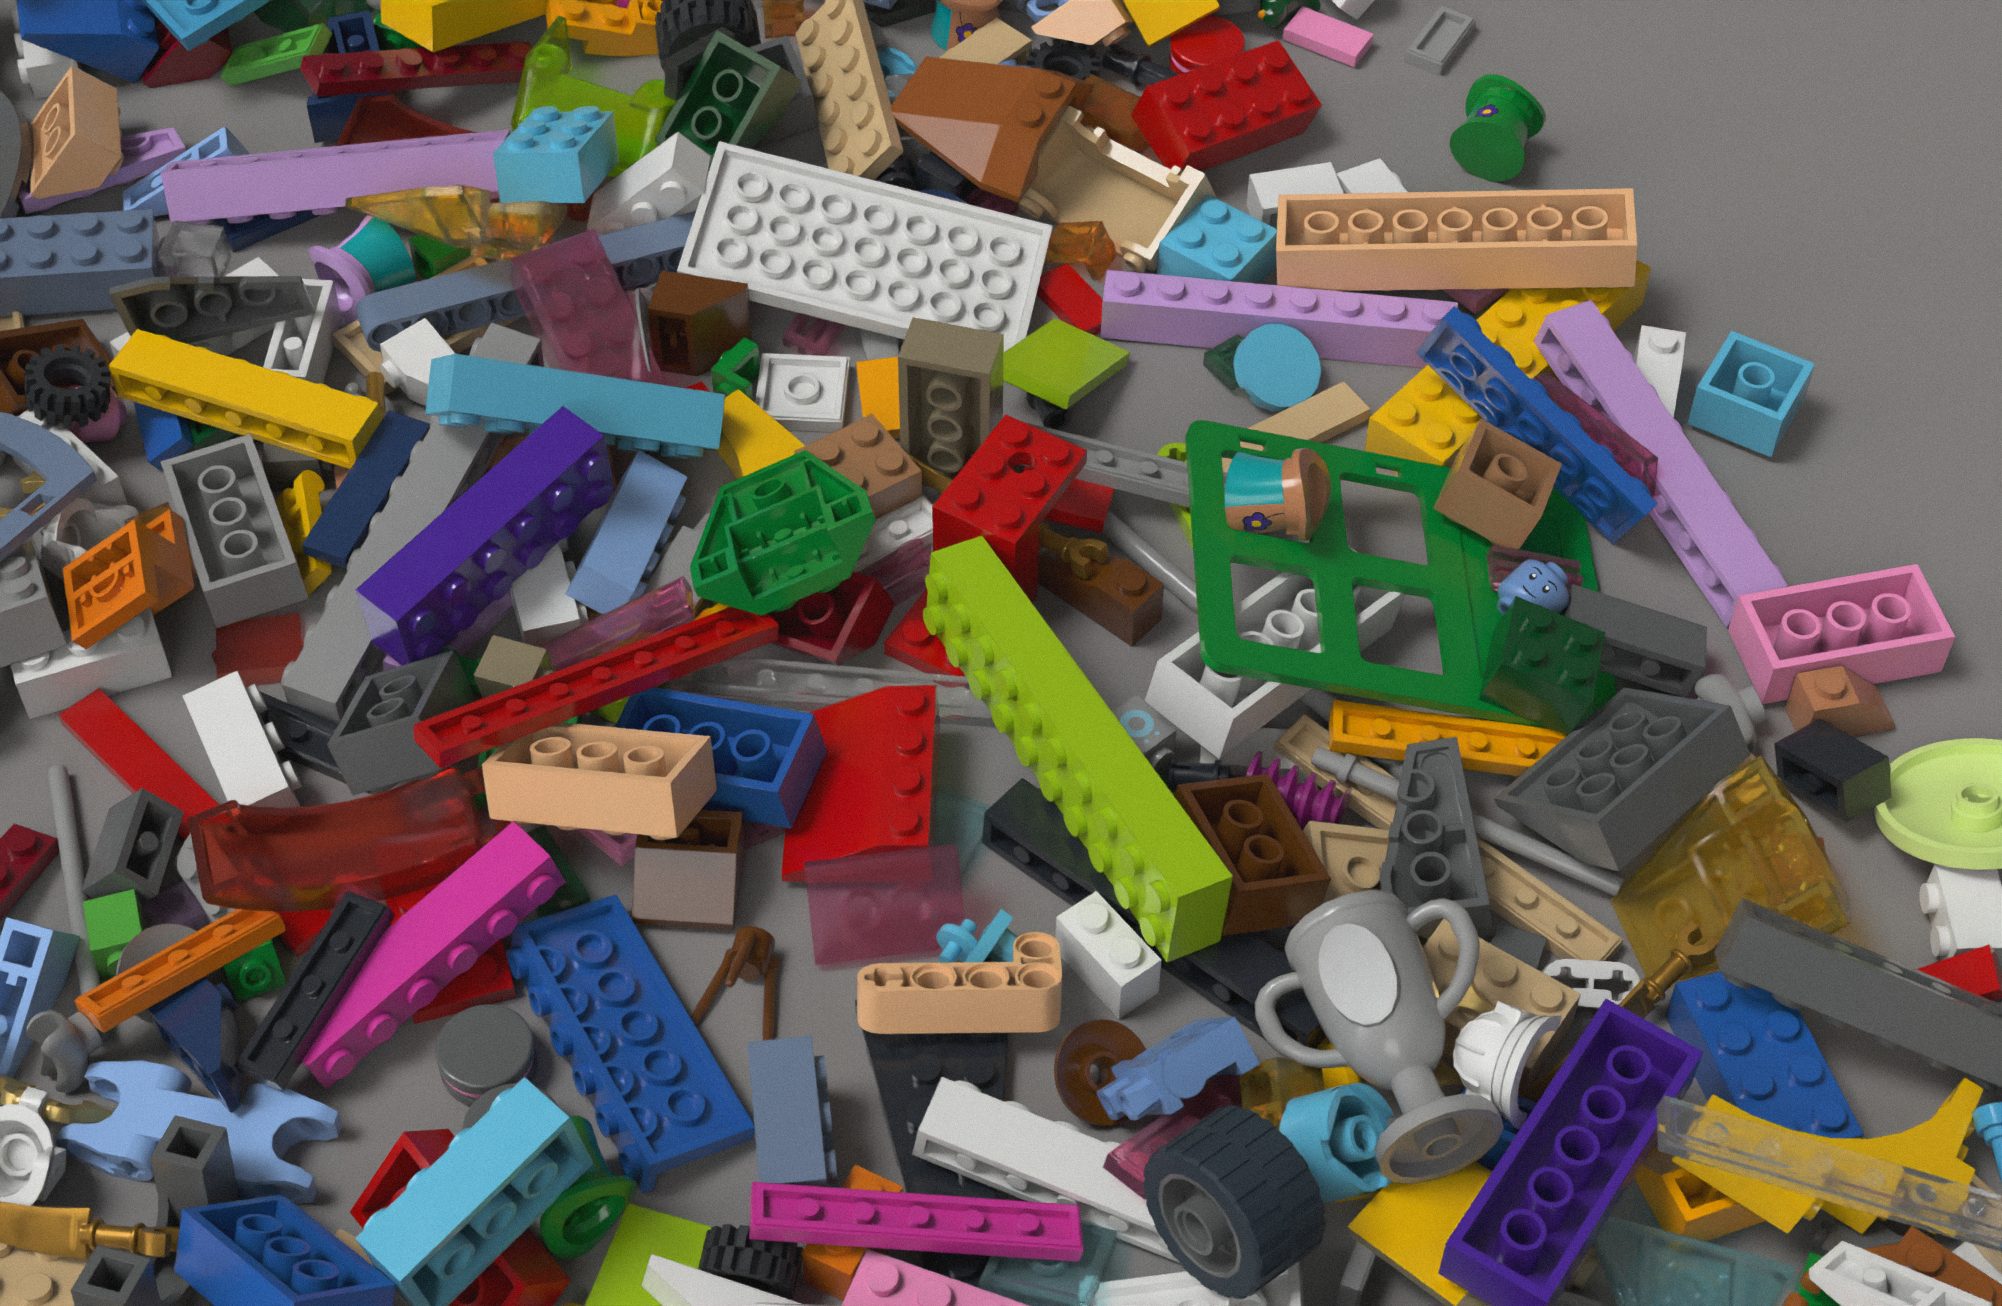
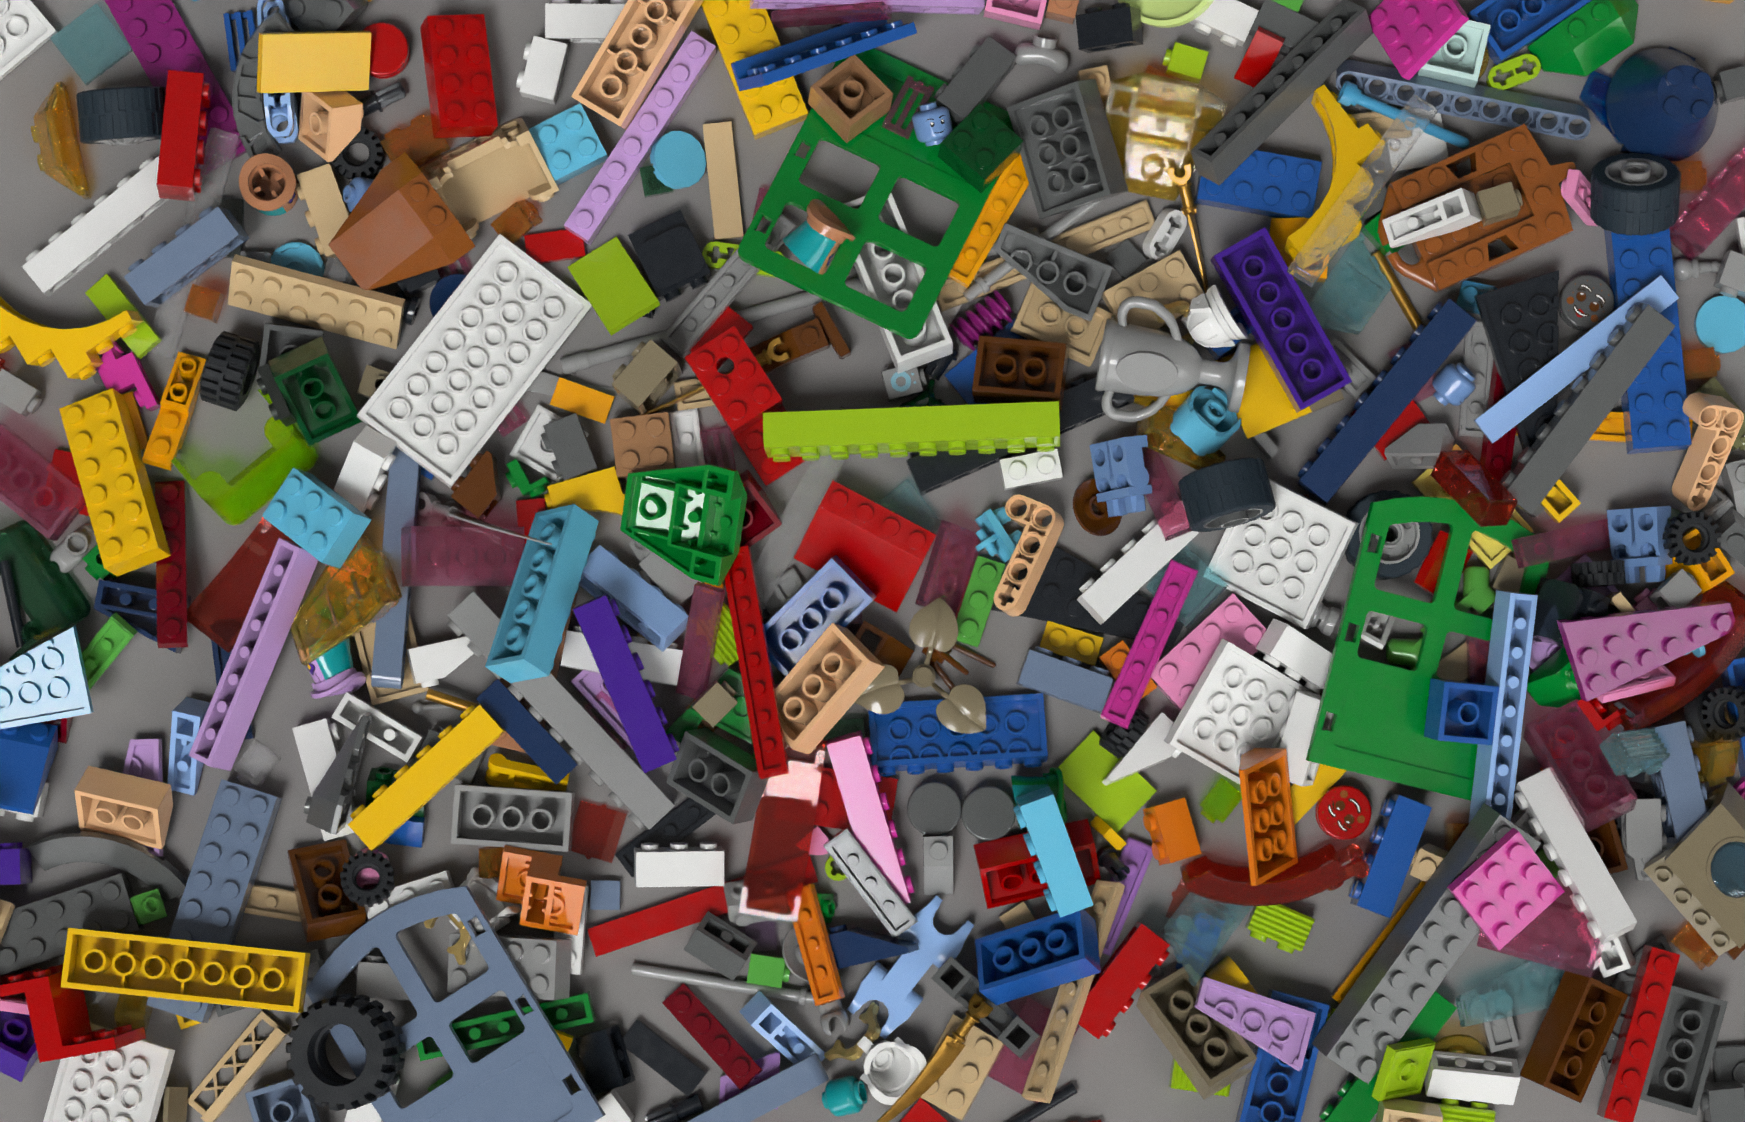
camera: 70 degrees left, 35 degrees up
none -> dark grey brick [541,413,599,481]
none -> sand blue tile [590,880,621,910]
none -> black brick [628,210,712,302]
none -> reddish brown tile [812,301,851,360]
none -> dark tan plant [854,598,986,734]
none -> light grey slope [923,836,953,895]
none -> bright green plate [956,555,1006,648]
none -> yellow plate [1039,621,1103,666]
none -> lime brick [1162,42,1209,84]

